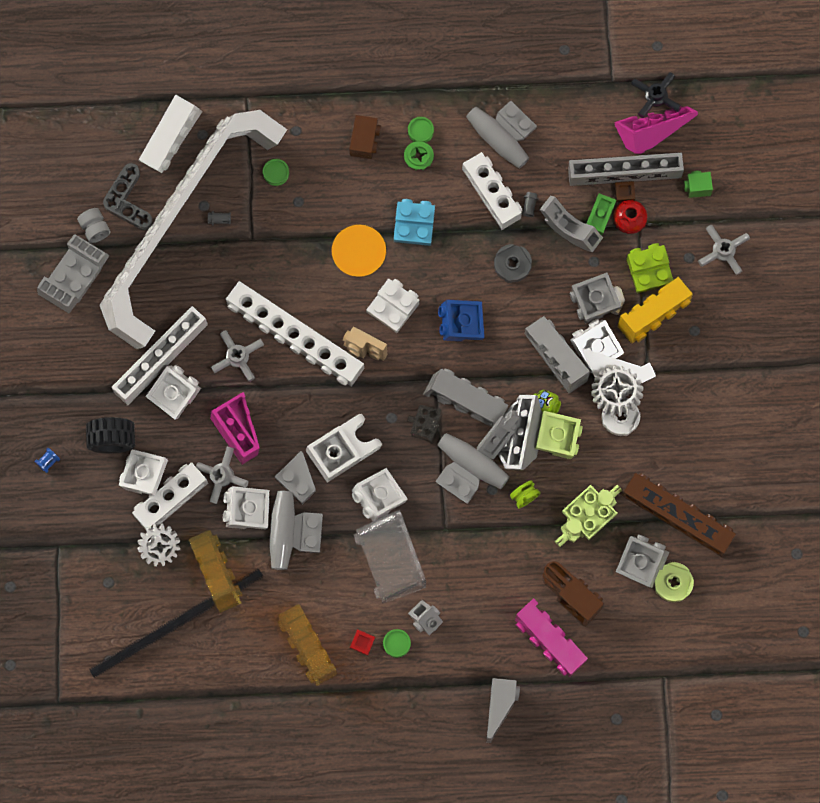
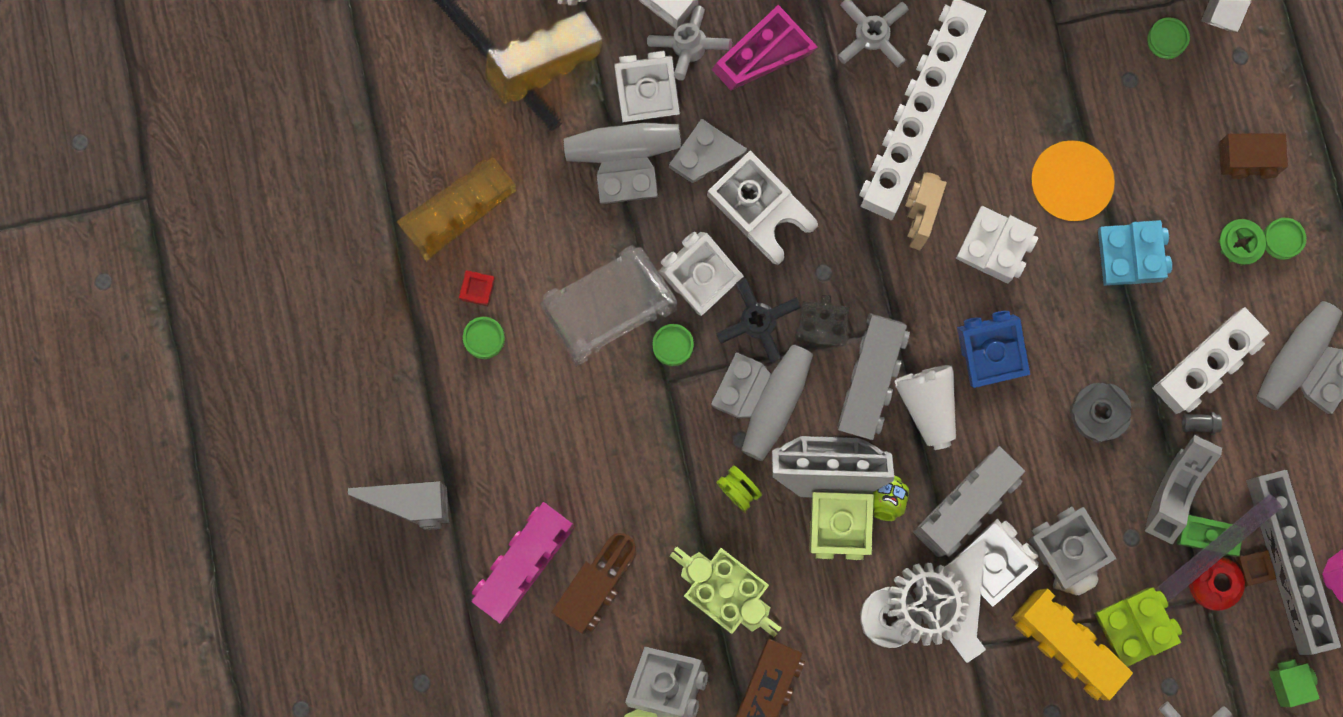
camera: 75 degrees right, 5 degrees up
light grey brick [408,600,443,635] -> none
light grey hinge [477,409,519,459] -> none
none -> bright green piece [653,324,694,366]
none -> black bar [716,278,801,363]
none -> white cone [895,365,956,450]
none -> axle [1156,494,1282,602]

